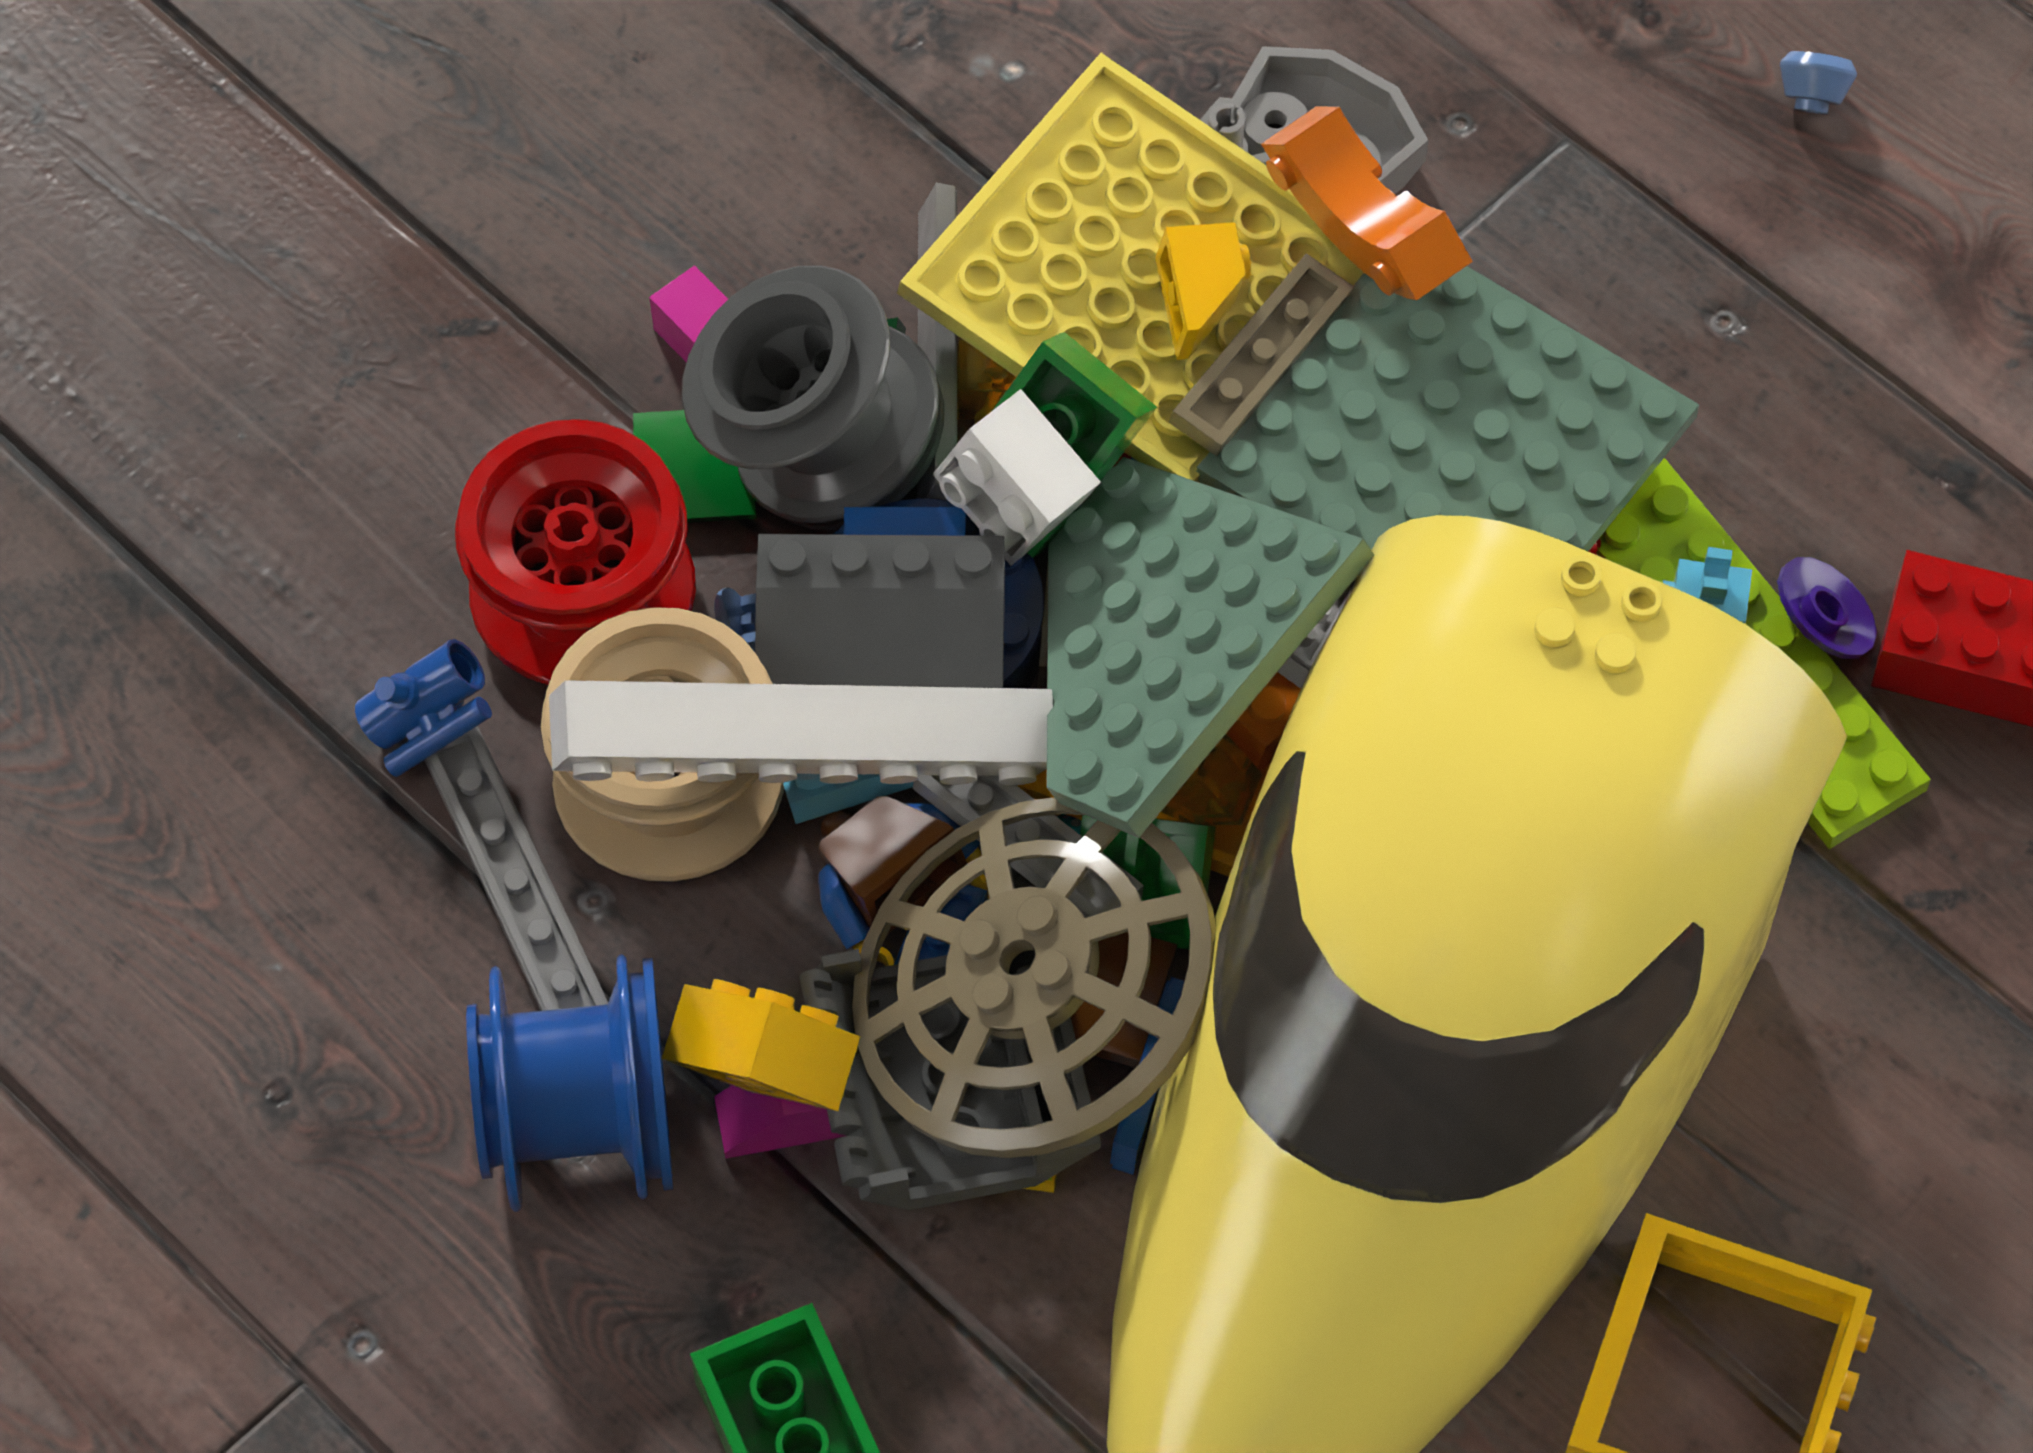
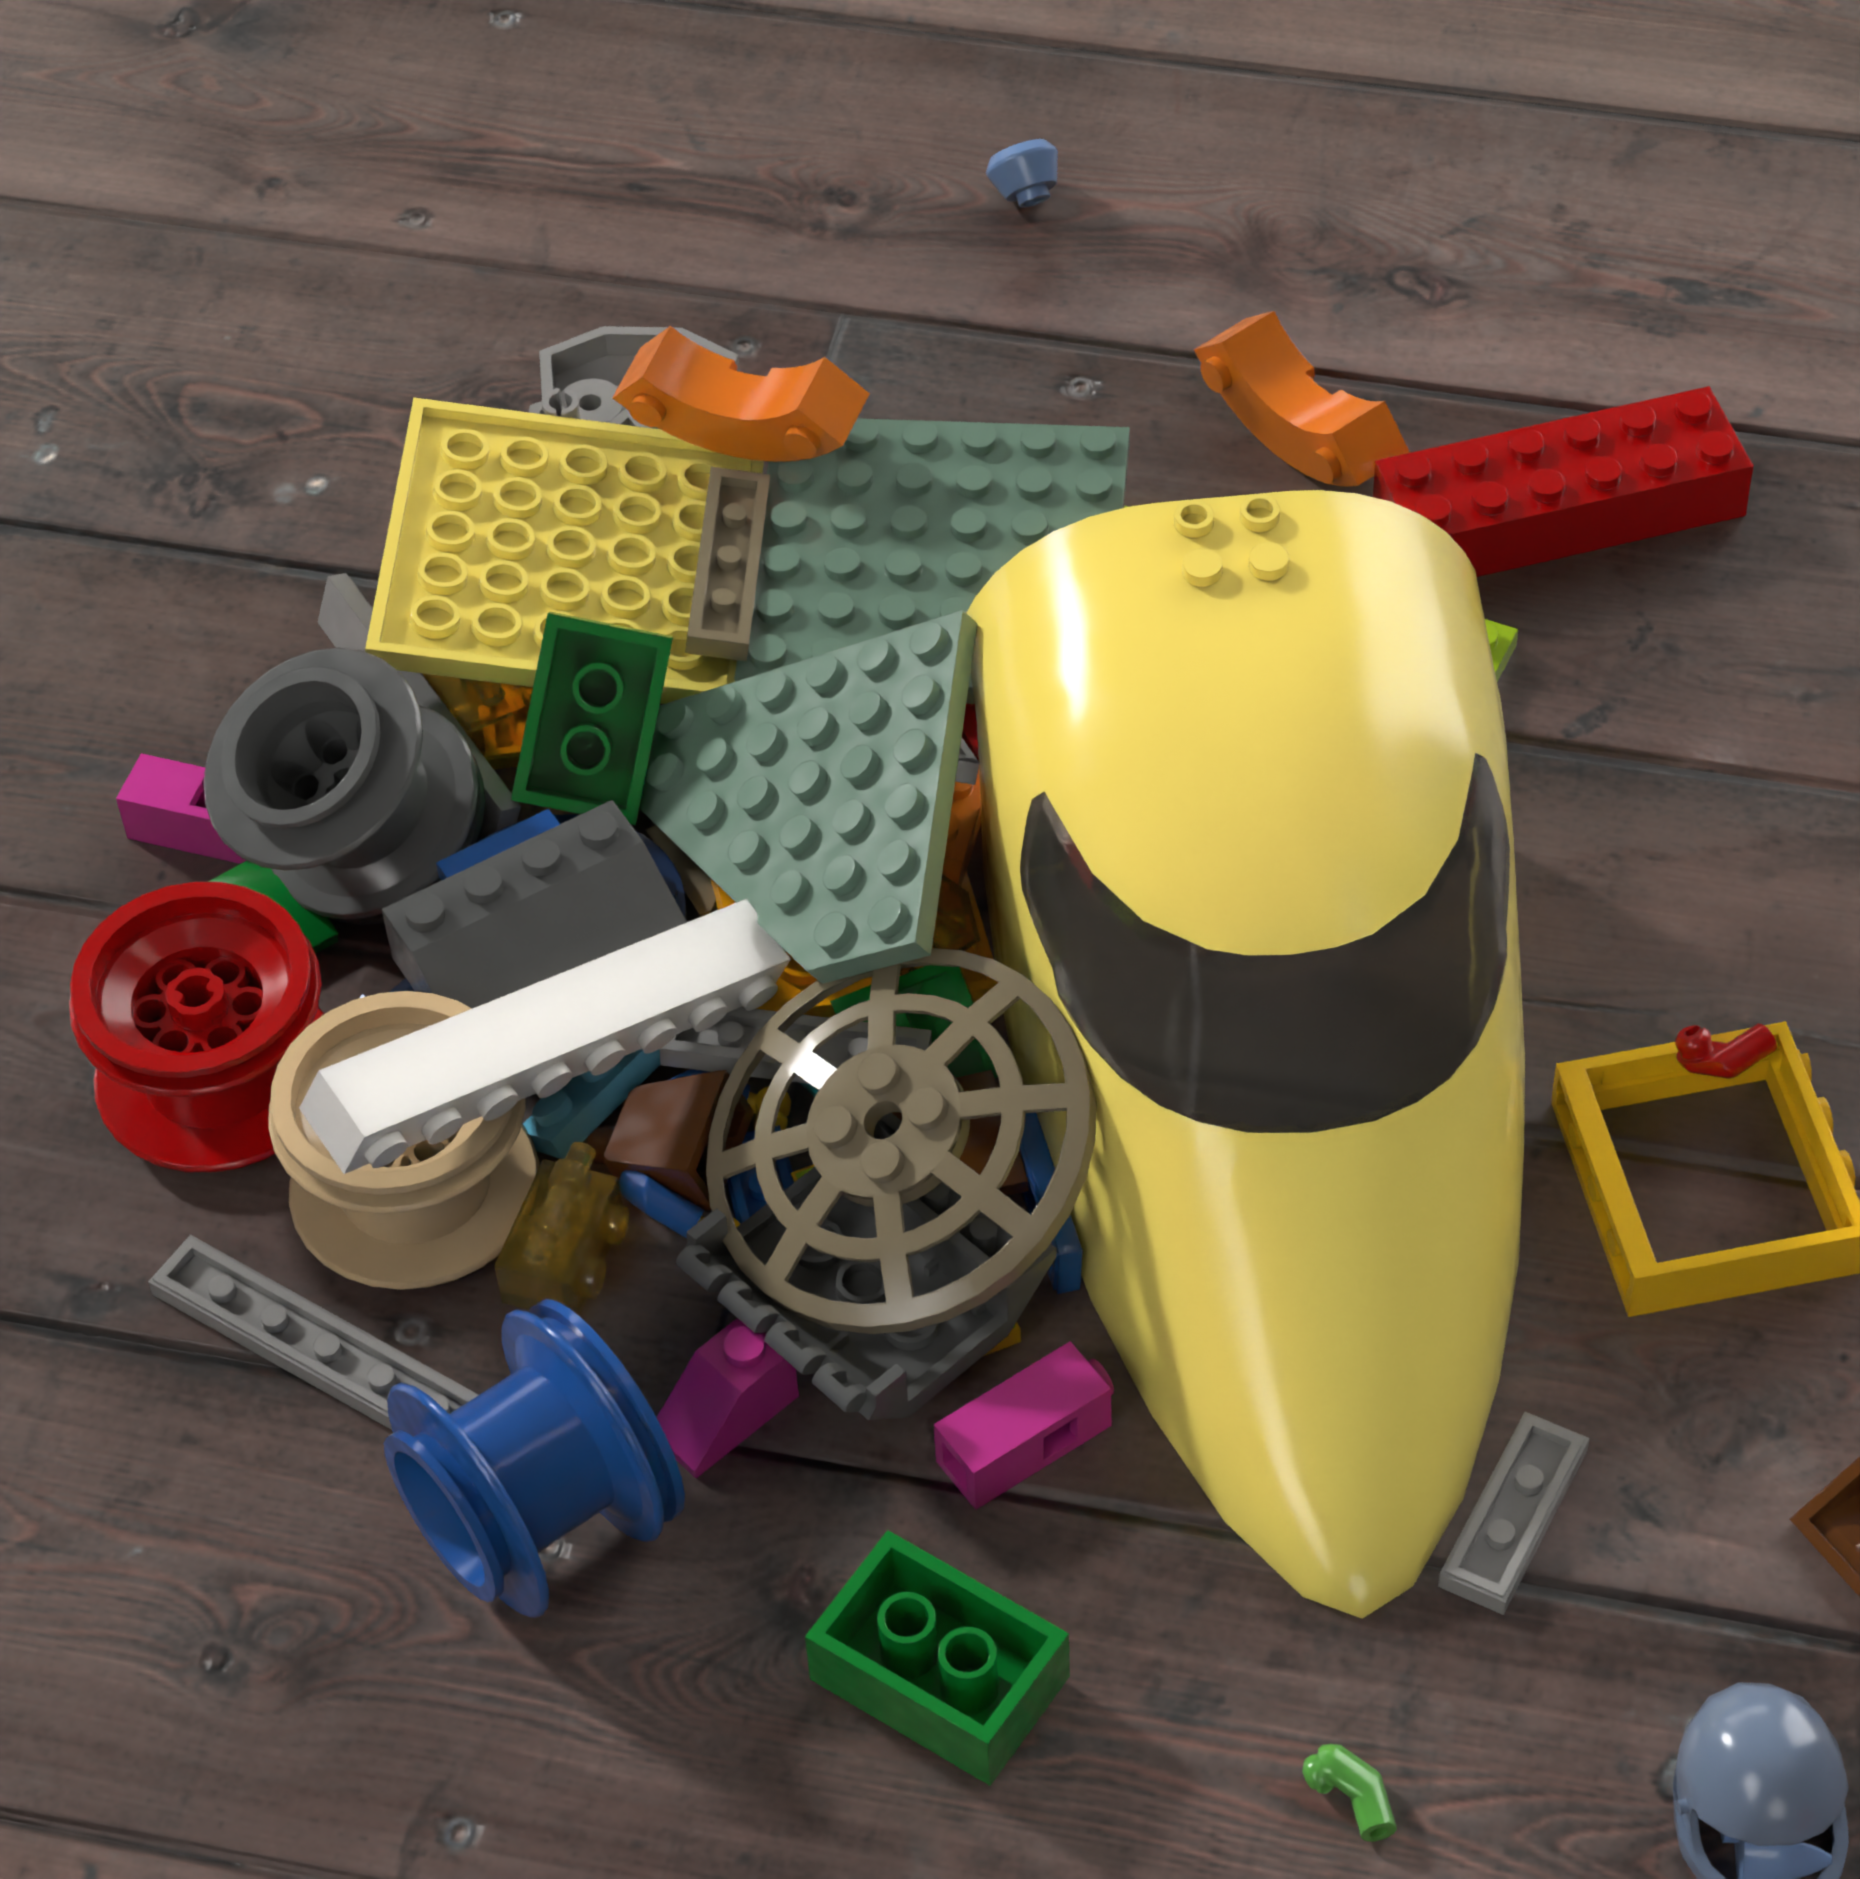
camera: 30 degrees left, 10 degrees down
blue pin [355,639,492,777] -> none
yellow brick [662,979,860,1111] -> none
white slope [933,389,1101,566] -> none
yellow slope [1155,222,1251,360] -> none
none -> clear yellow brick [494,1142,629,1316]
none -> dark pink brick [933,1341,1114,1510]
none -> orange brick [1194,311,1410,487]
none -> red arm [1675,1023,1777,1079]

